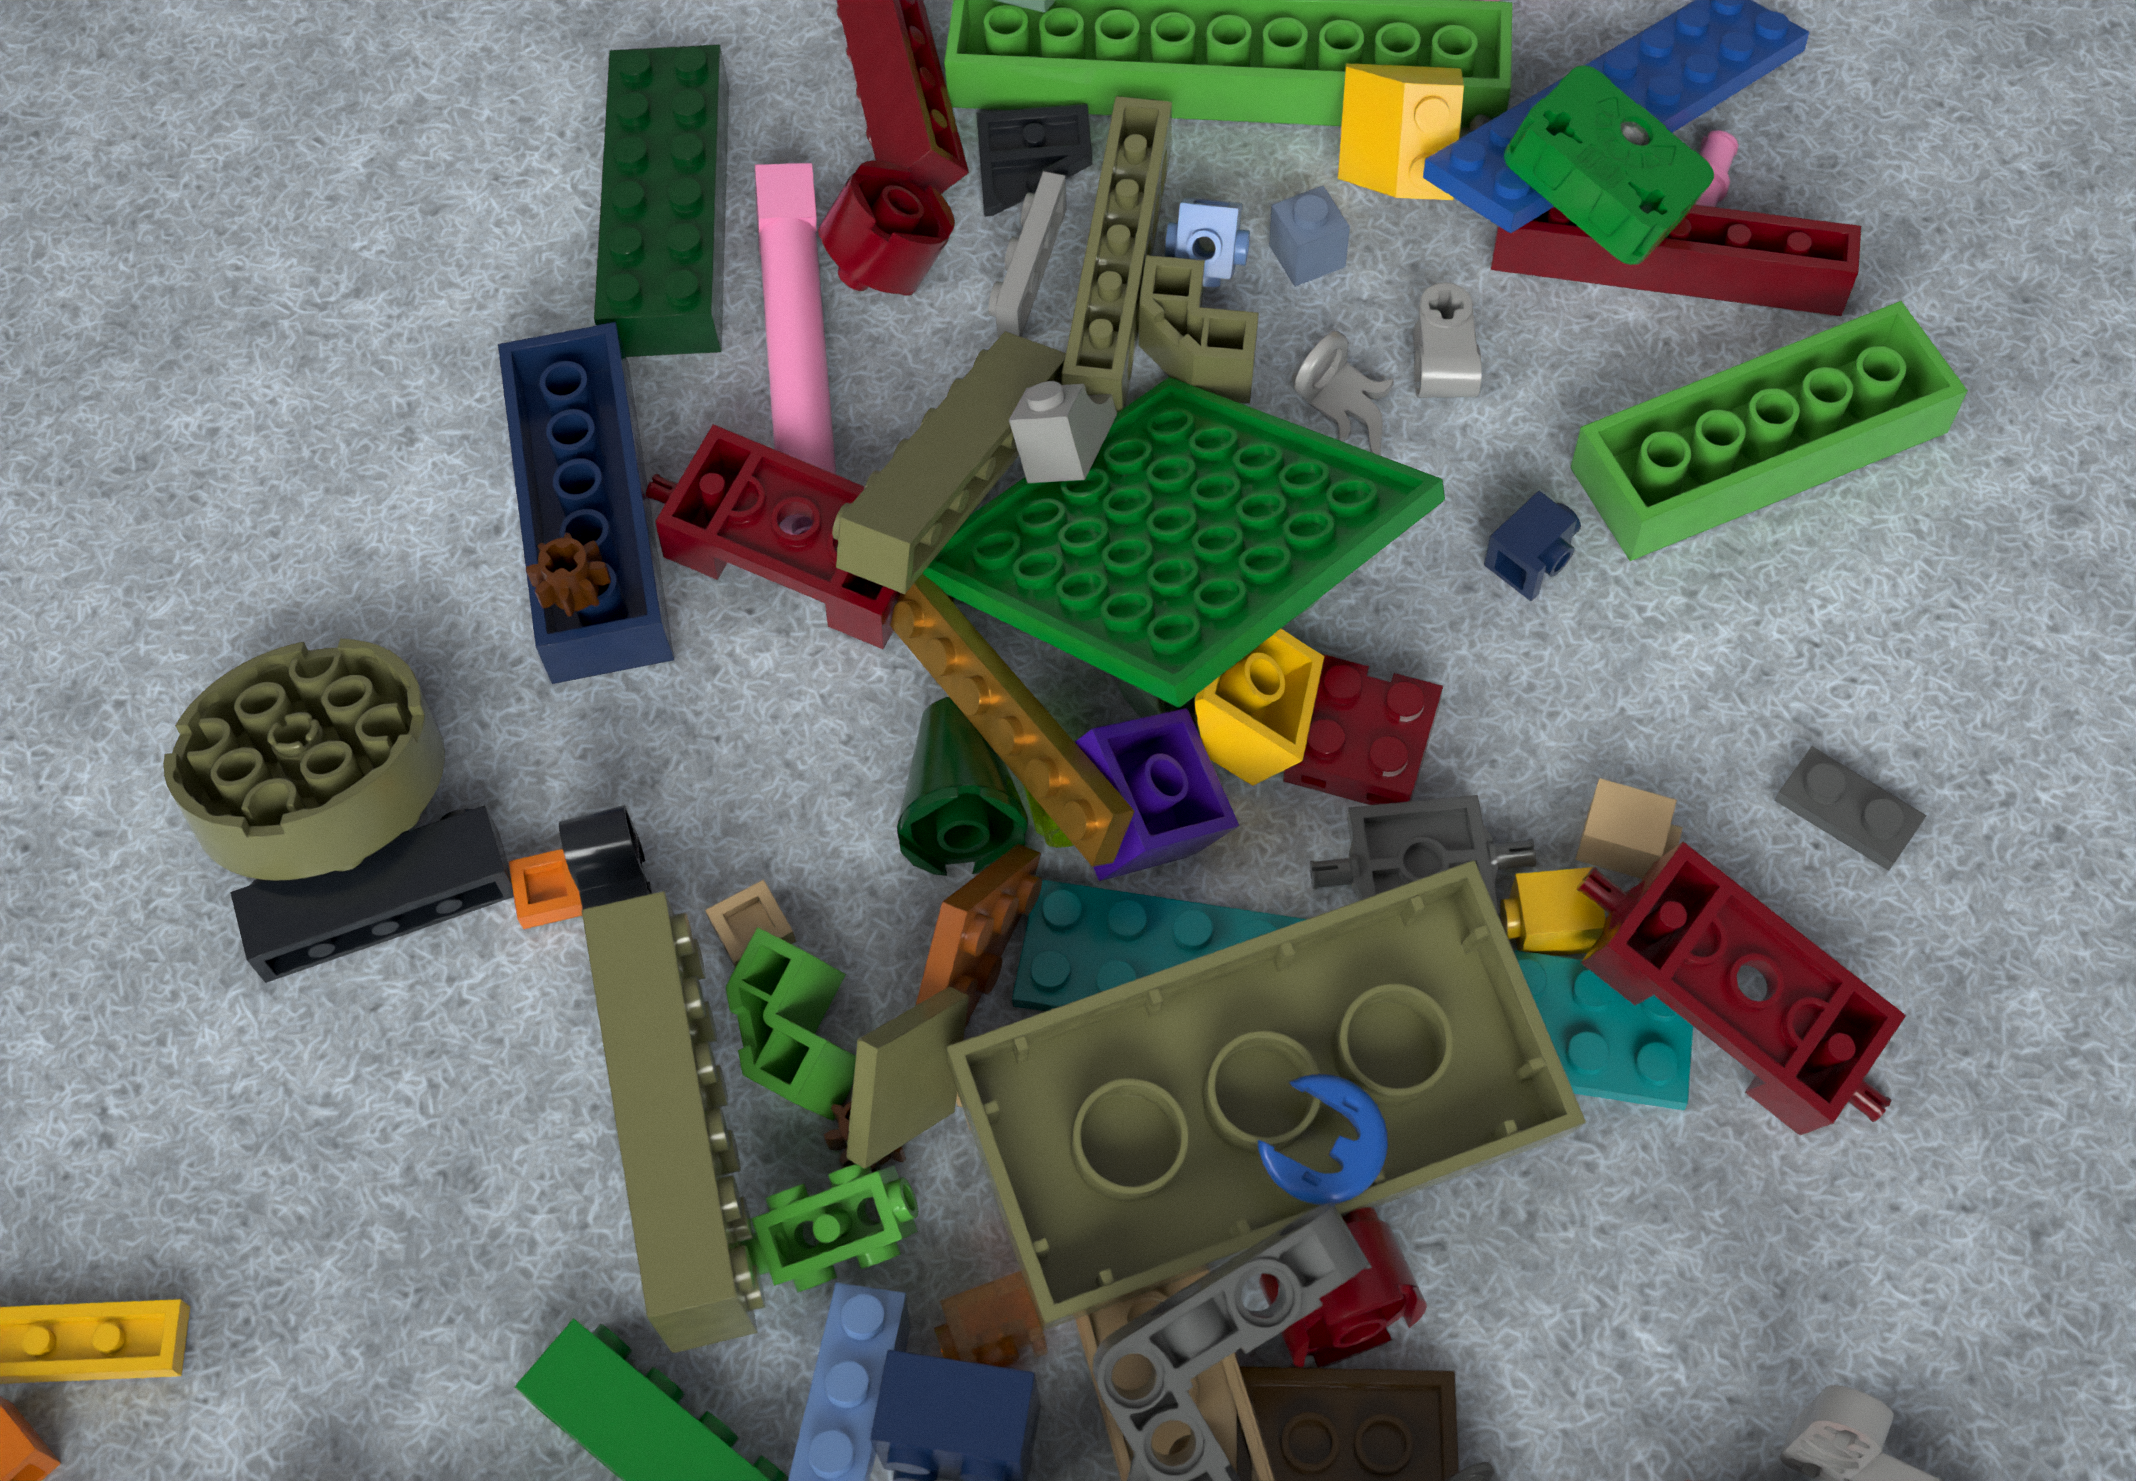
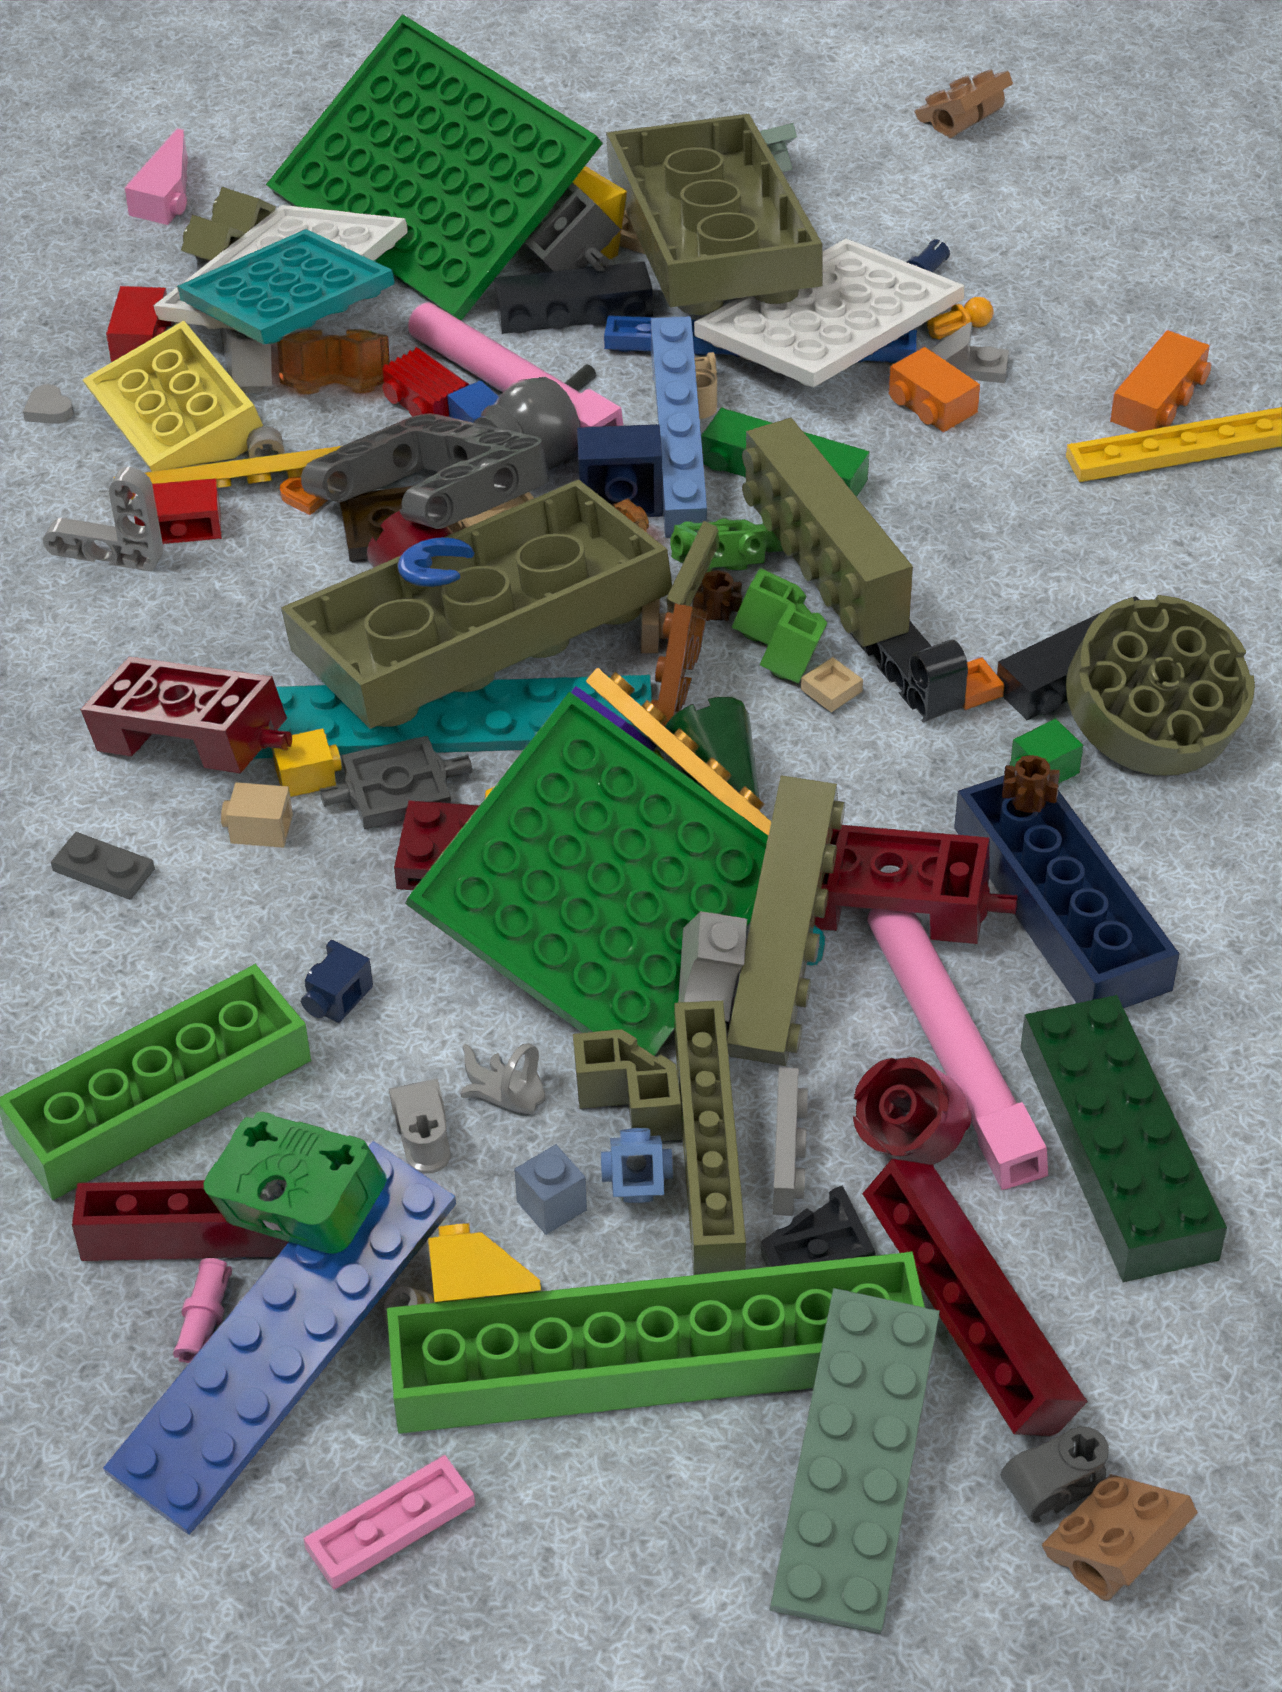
camera: 165 degrees right, 15 degrees down
none -> green brick [1009,718,1084,784]

